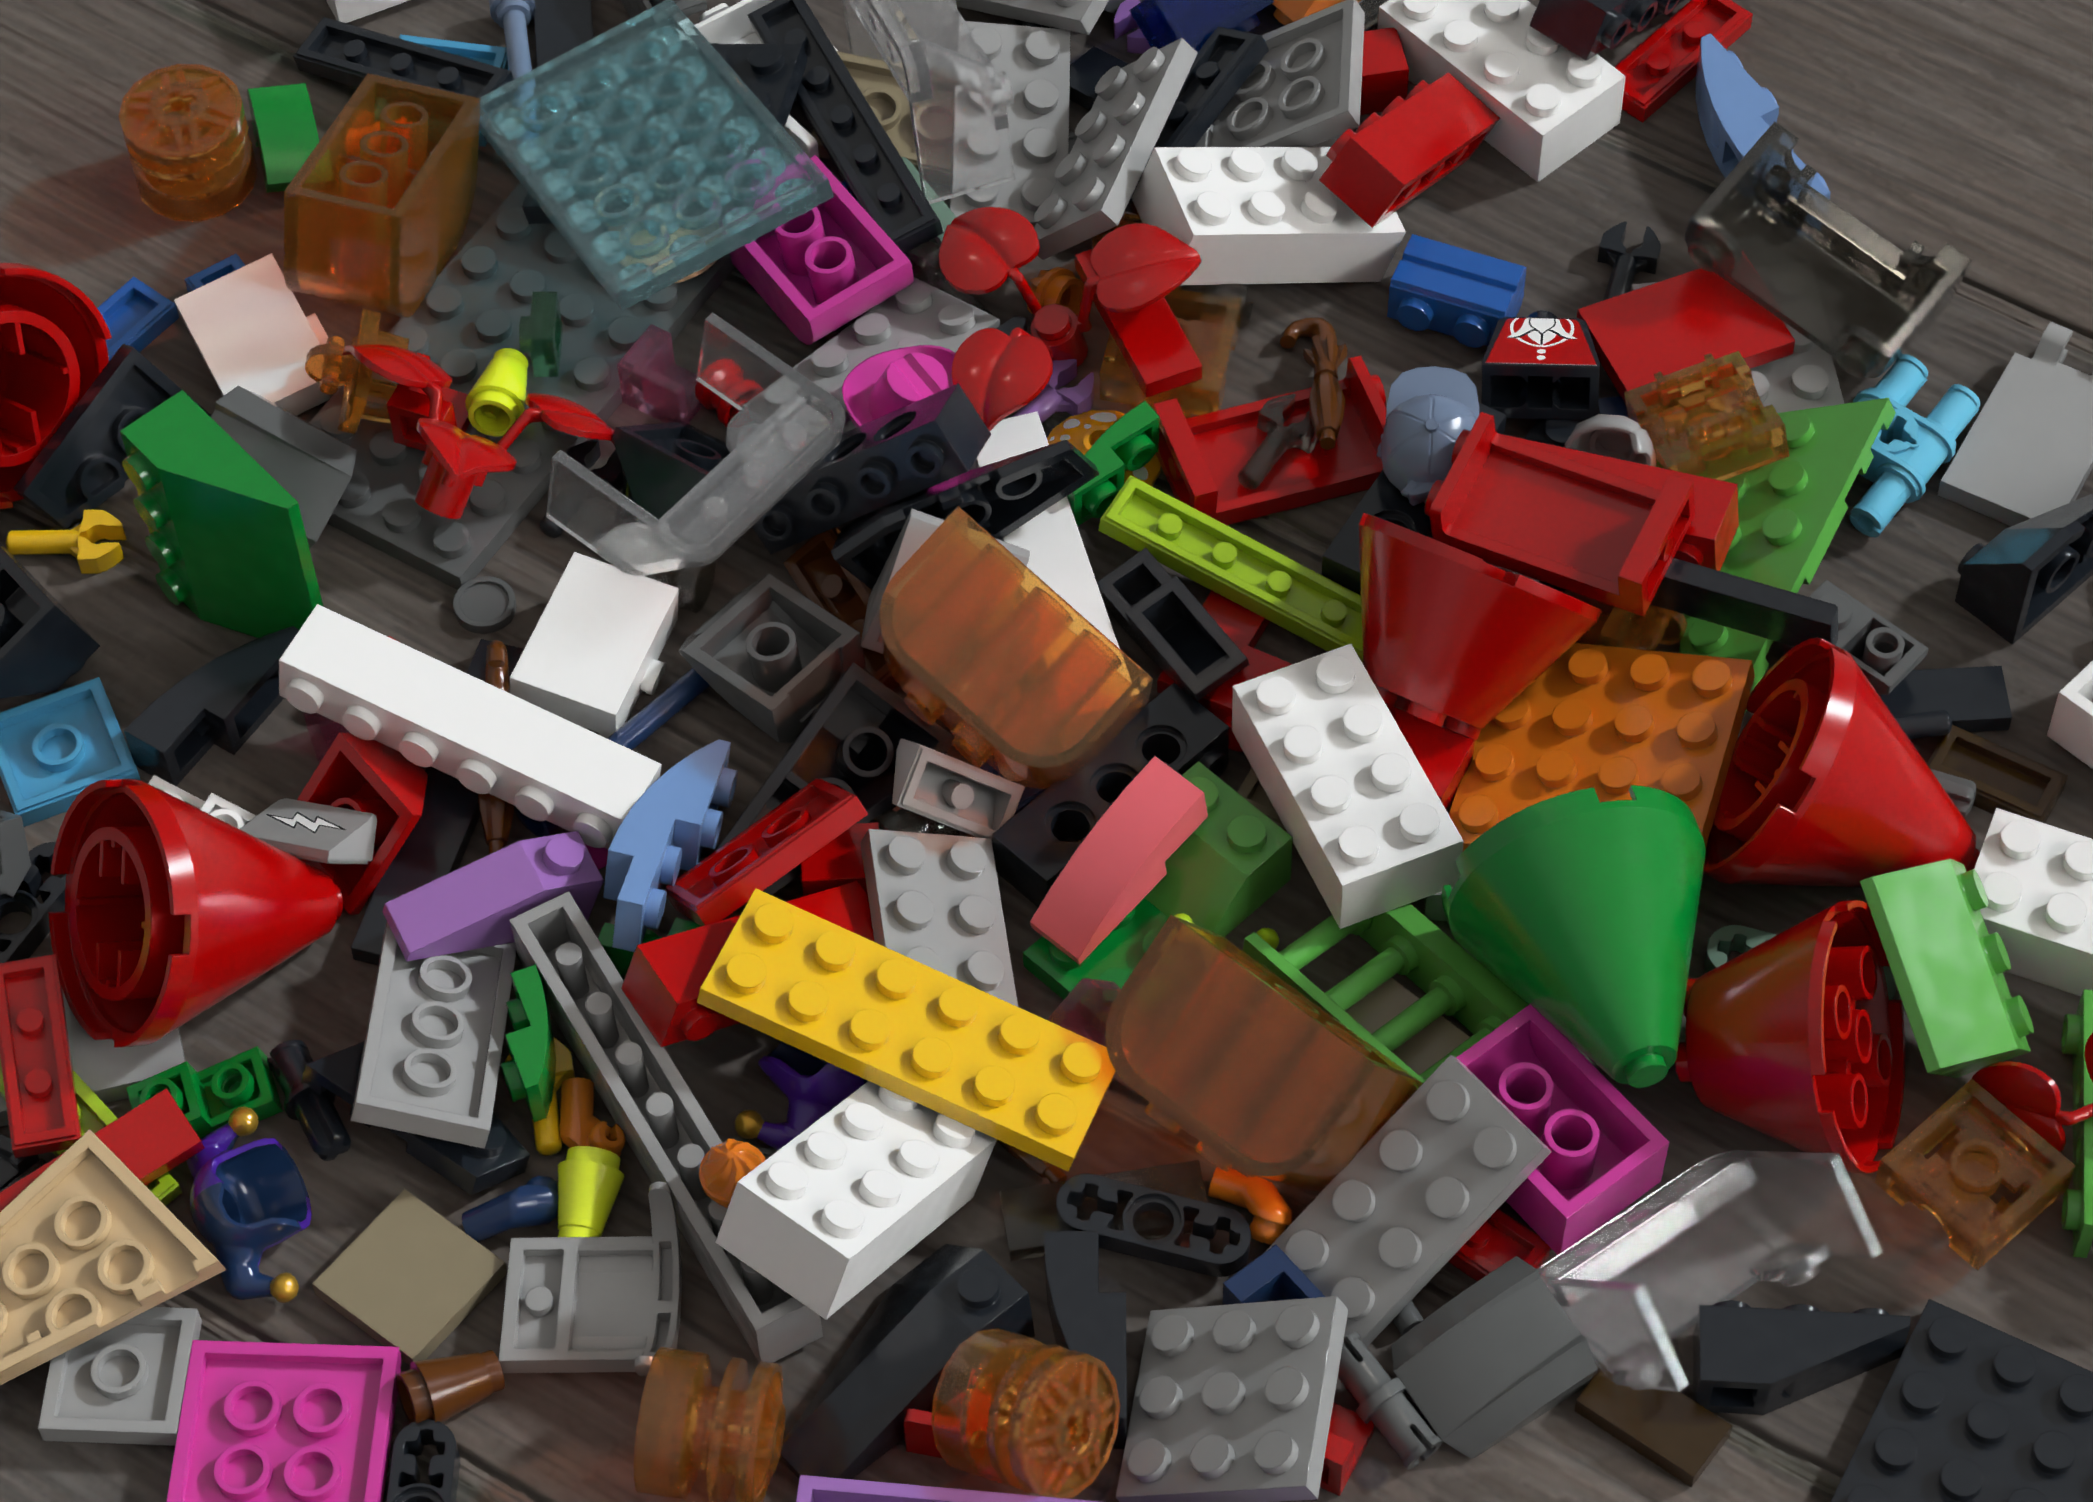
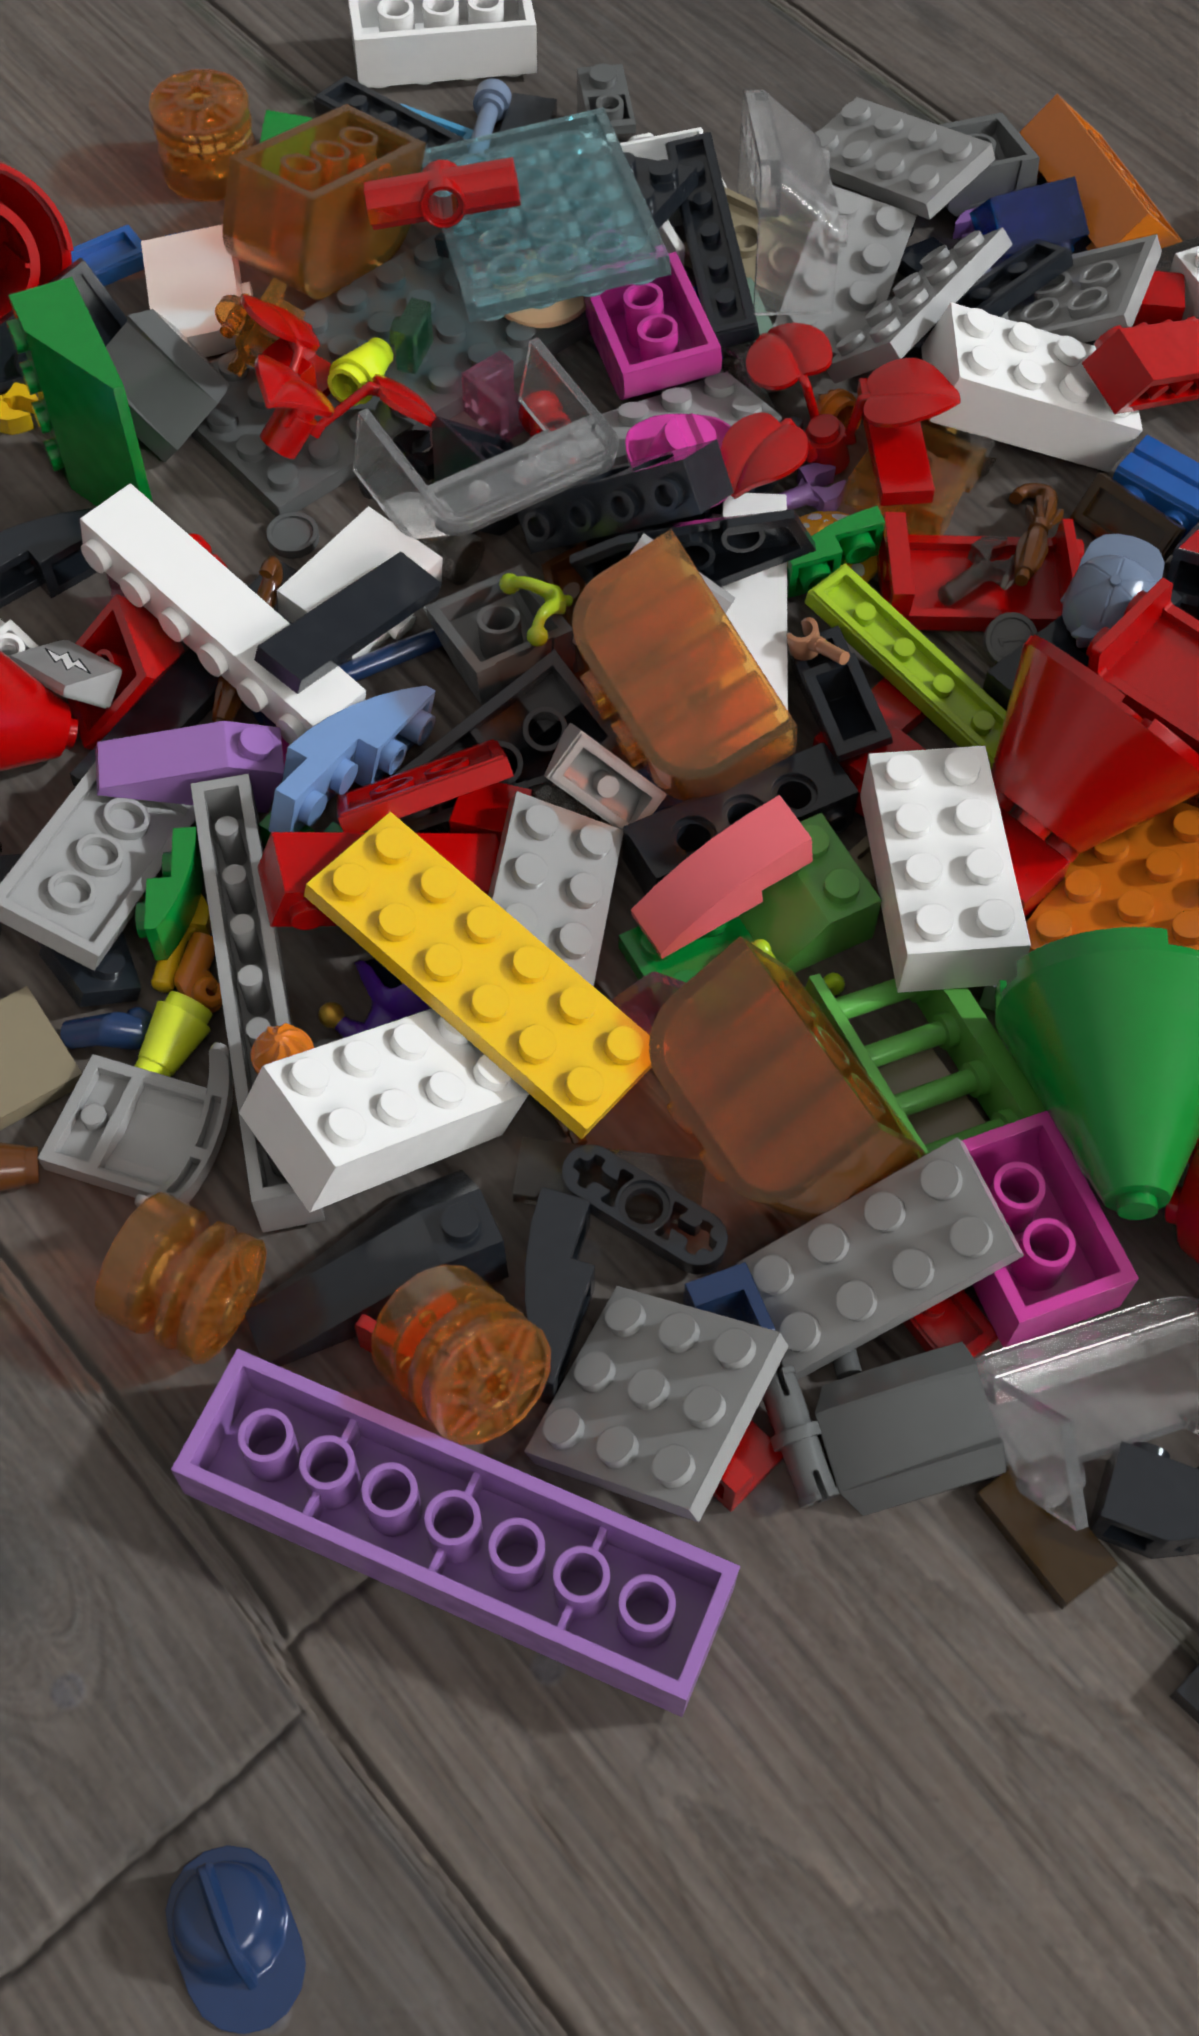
camera: 15 degrees right, 5 degrees up
orange arm [1208,1164,1292,1245] -> none
none -> black tile [254,551,442,694]
none -> red piece [364,157,521,230]
none -> lime piece [499,573,573,647]
none -> nougat hand [786,617,850,665]
none -> dark grey piece [983,612,1038,664]
none -> dark brown tile [1069,472,1187,562]

